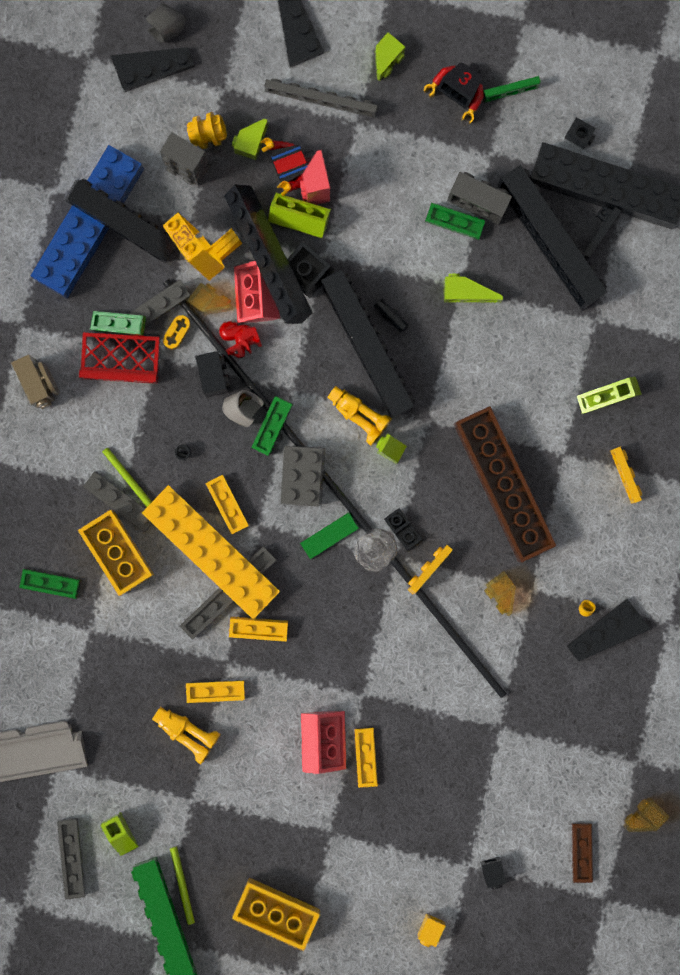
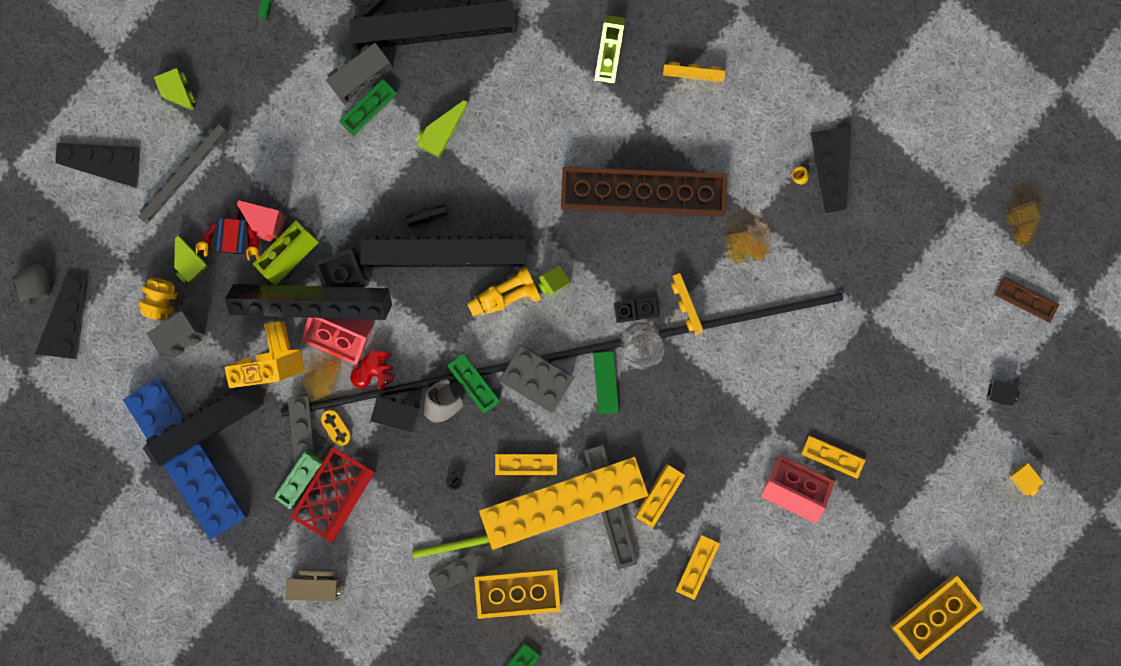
camera: 55 degrees left, 0 degrees up
yellow piece [152,707,221,765] -> none
black torso [424,63,484,124] -> none

